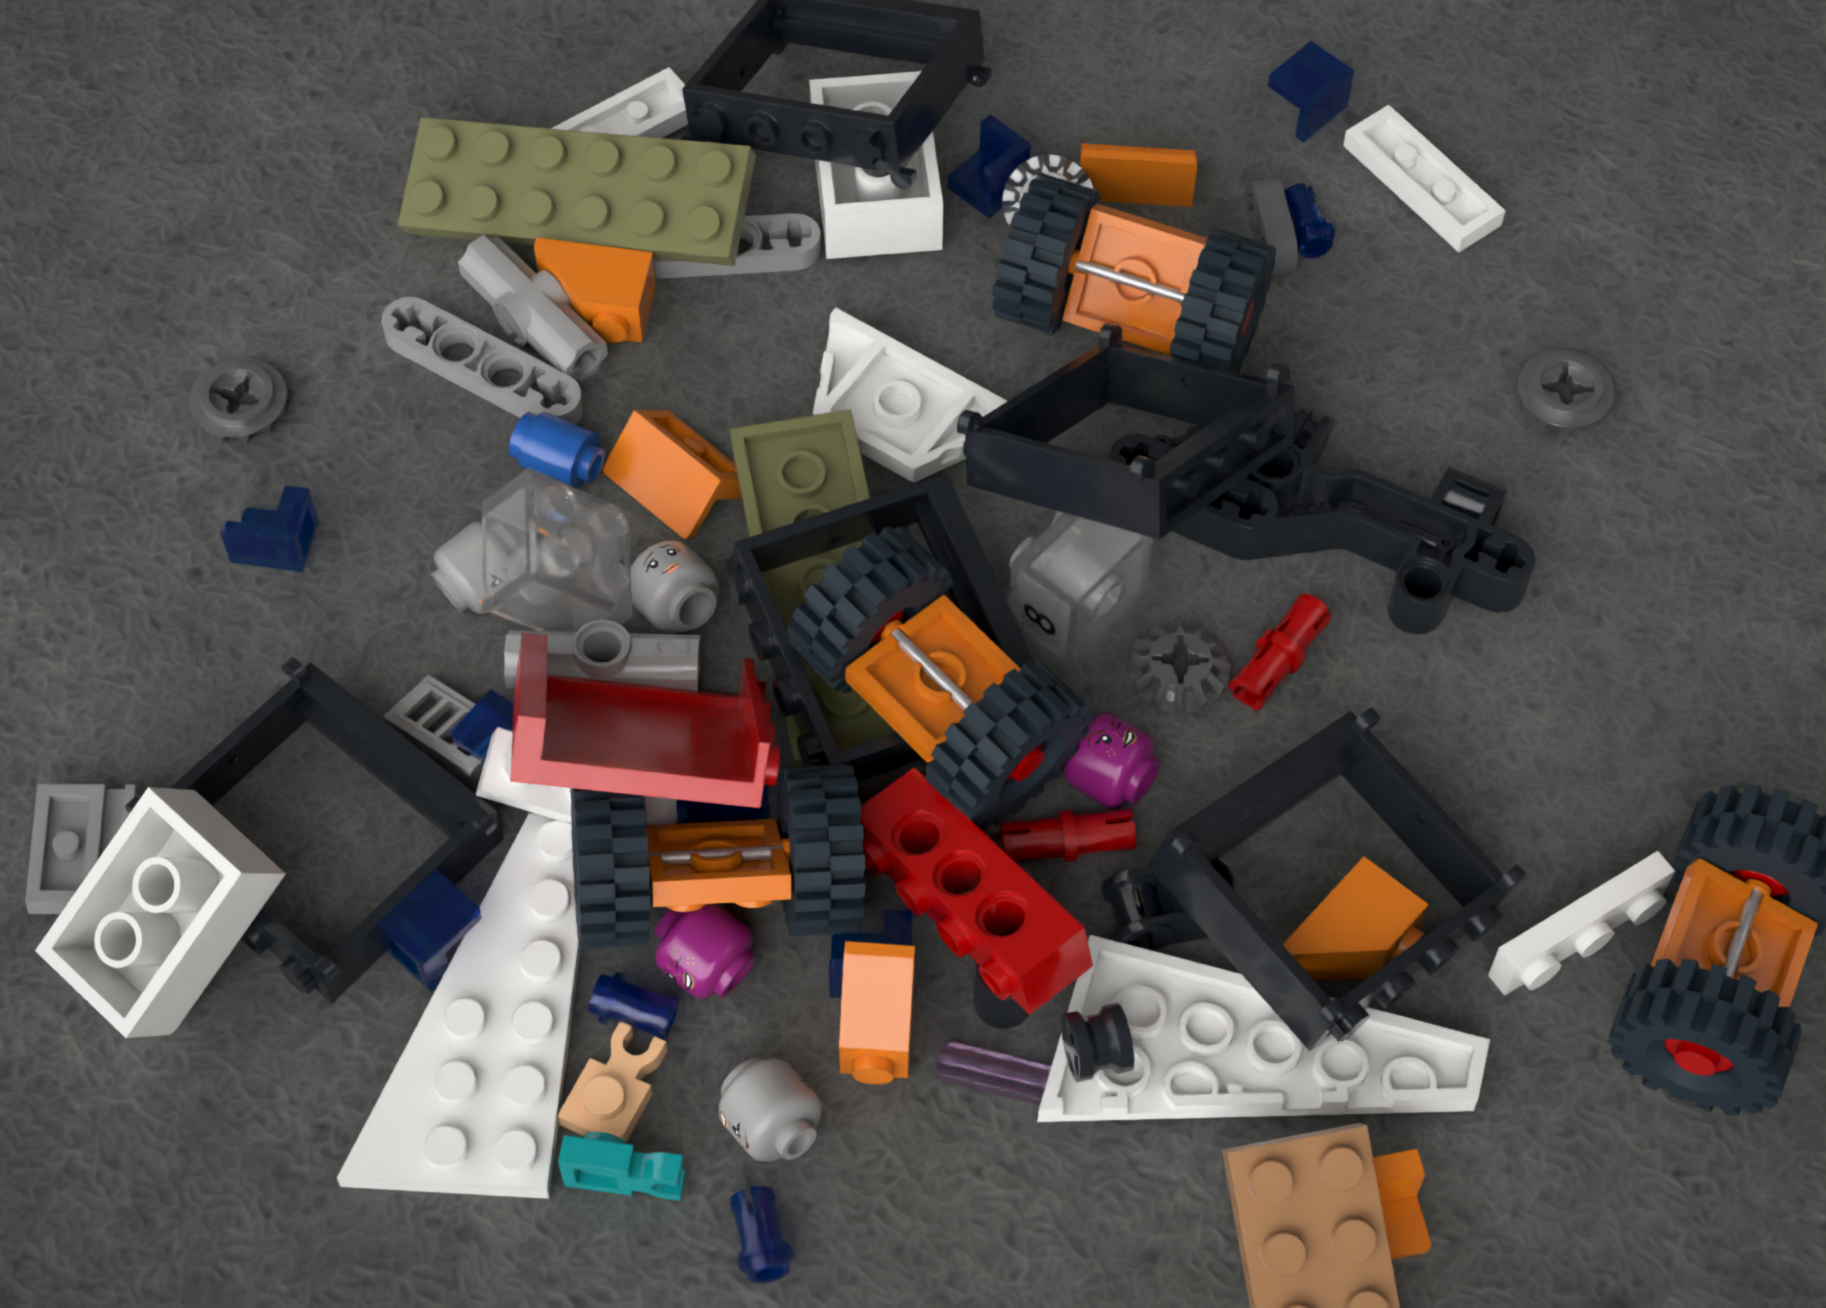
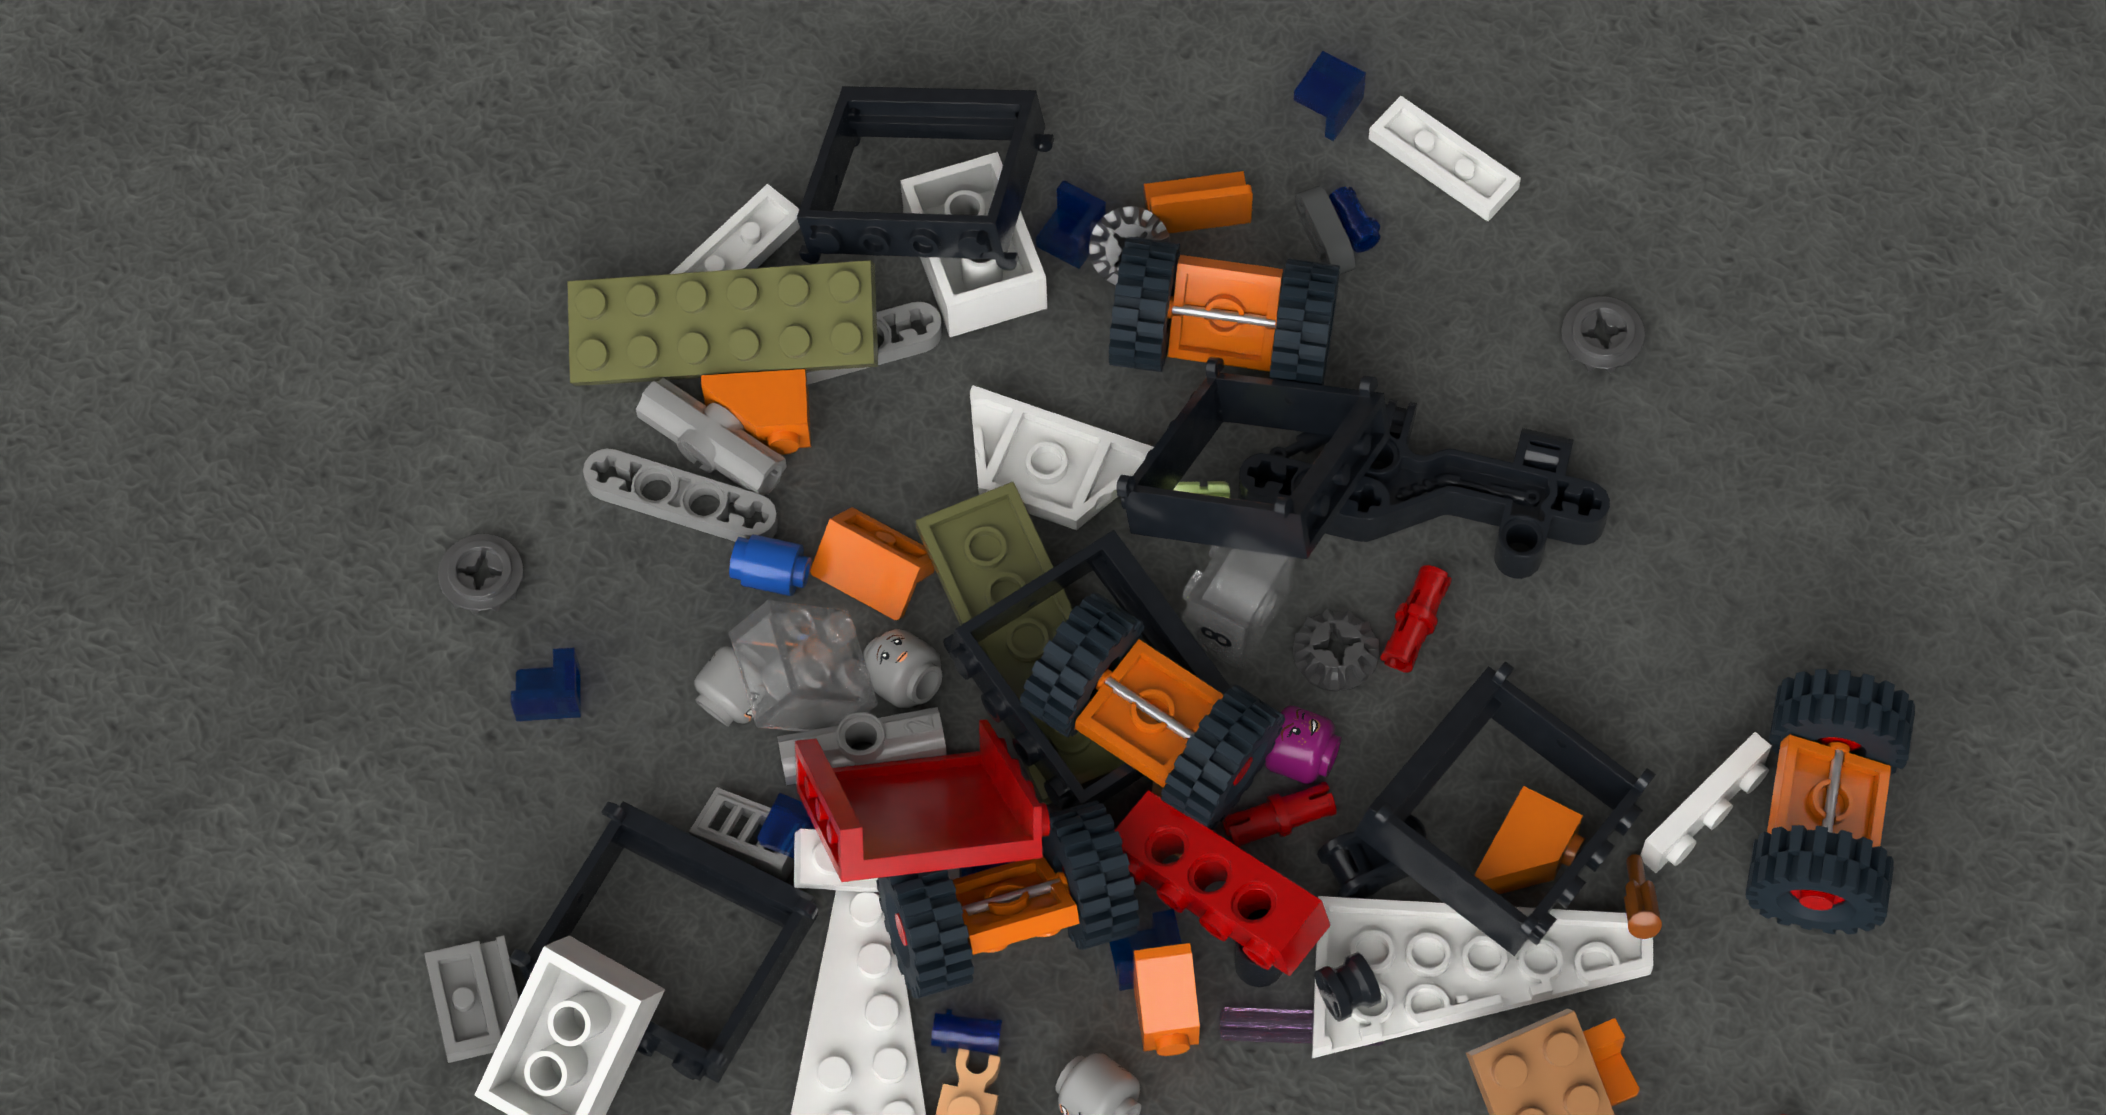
camera: 10 degrees left, 5 degrees up
clear blue panel [376,870,482,992] -> none
magenta head [654,903,757,999] -> none
none -> dark orange axle [1624,854,1662,939]

